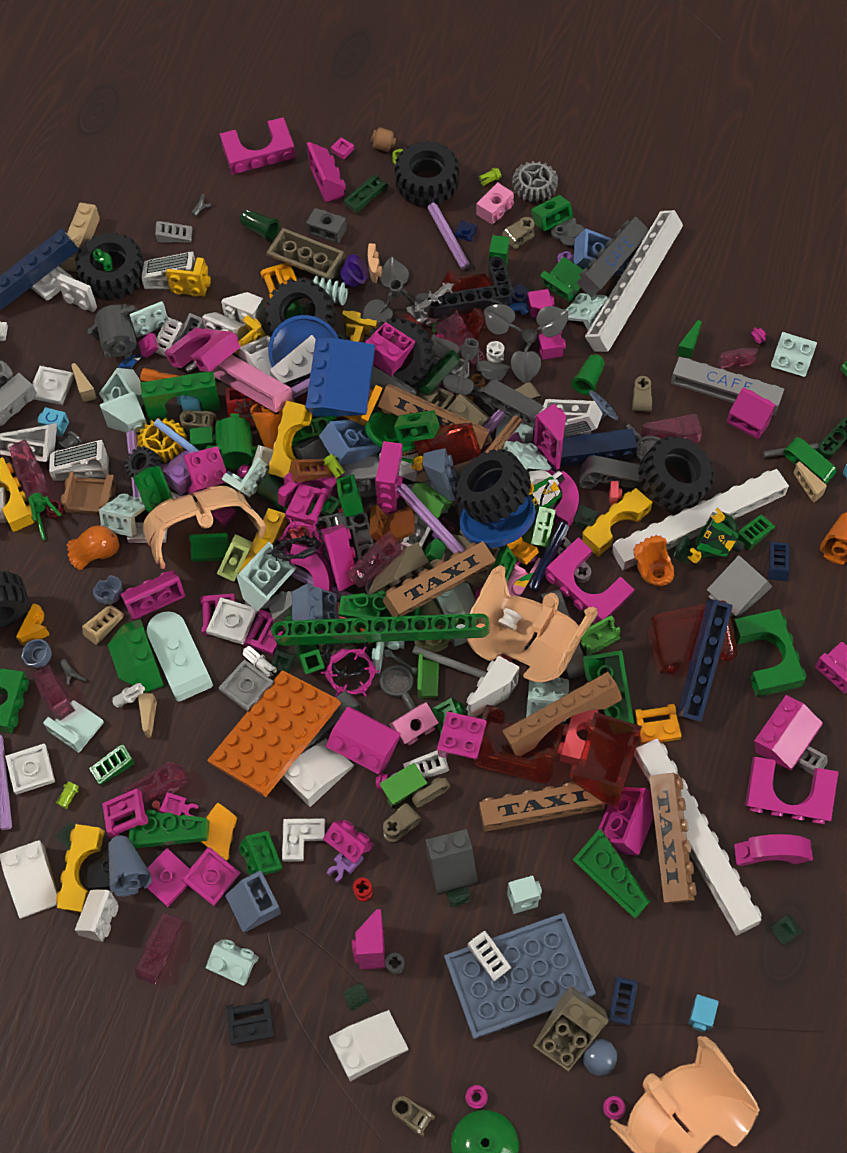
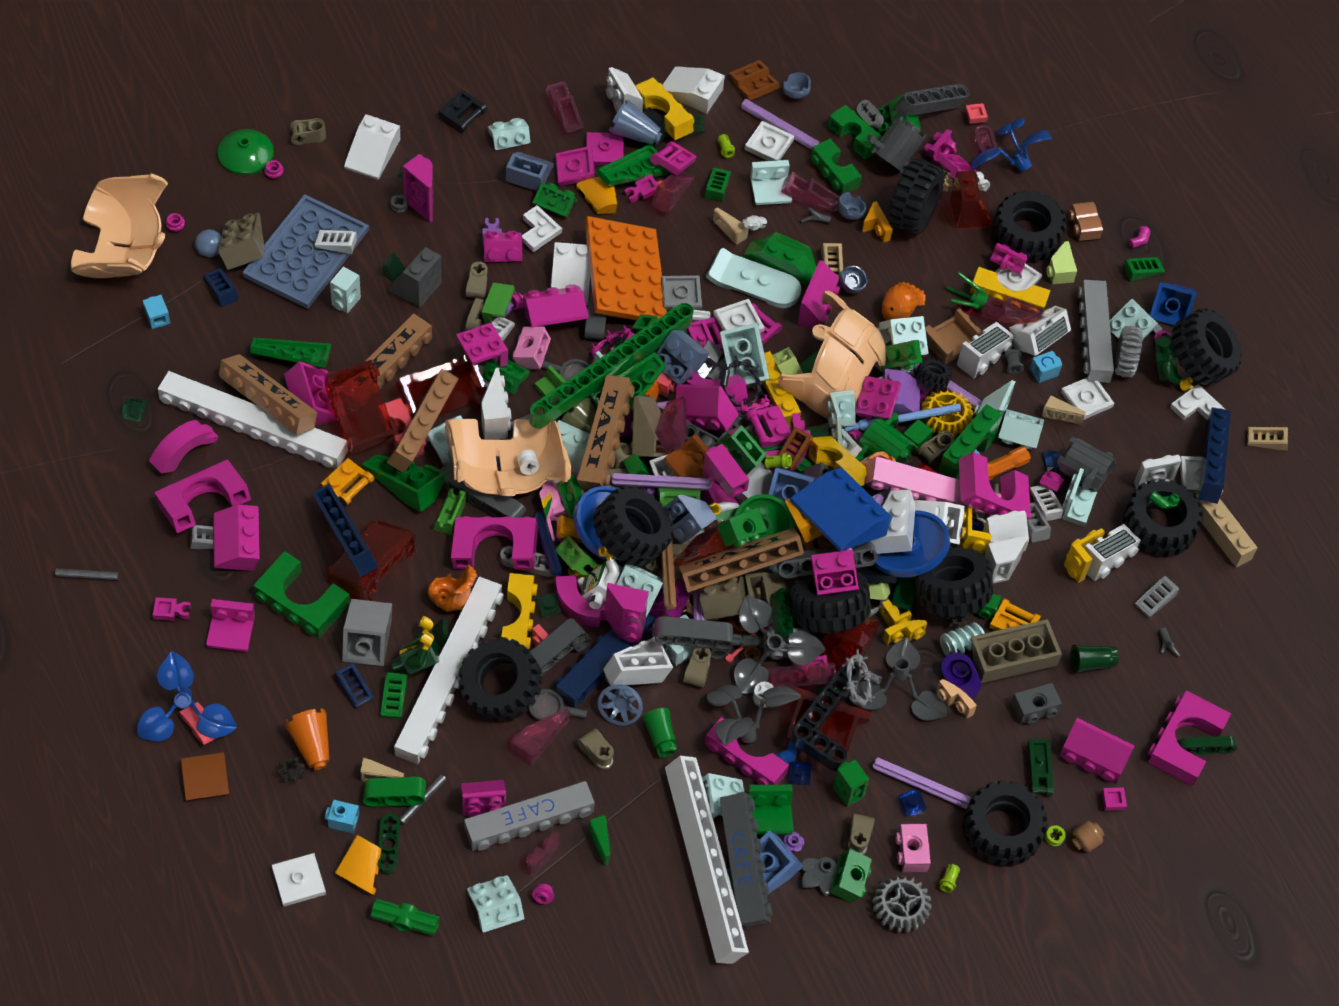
camera: 130 degrees right, 5 degrees down
red bush [353,878,373,902] -> none
none -> dark green beam [1177,736,1237,755]

